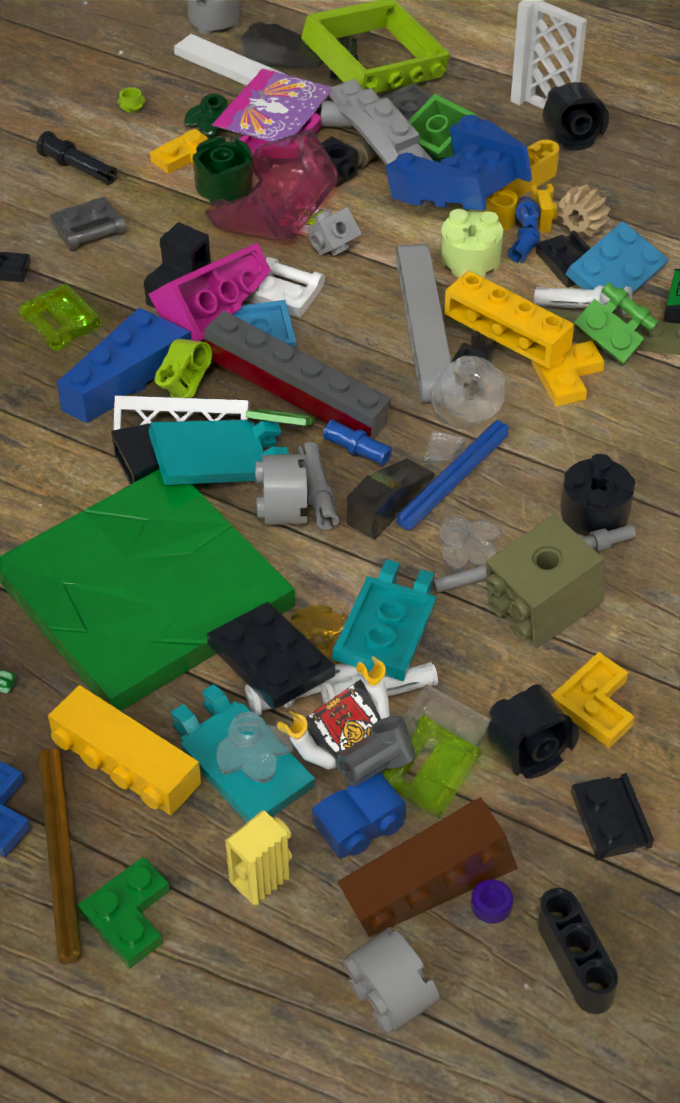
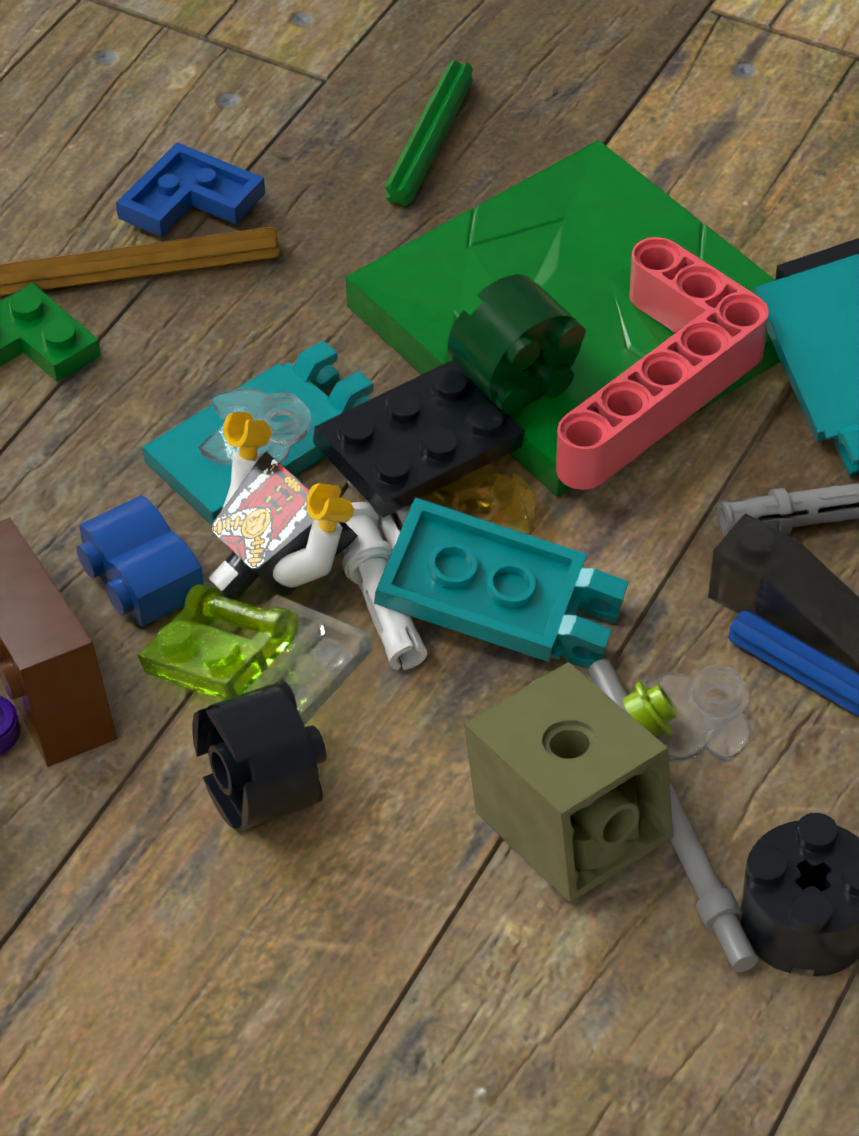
camera: 90 degrees right, 0 degrees up
yellow brick [48,685,201,816] -> none
light yellow brick [224,810,292,905] -> none
light grey brick [255,454,307,525] -> none
dark grey piece [335,716,416,787] -> none
yellow plate [552,652,635,748] -> none
black plate [571,773,654,860] -> none
none -> dark green brick [448,274,586,415]
none -> coral beam [556,237,769,490]
none -> lime plate [622,682,679,737]

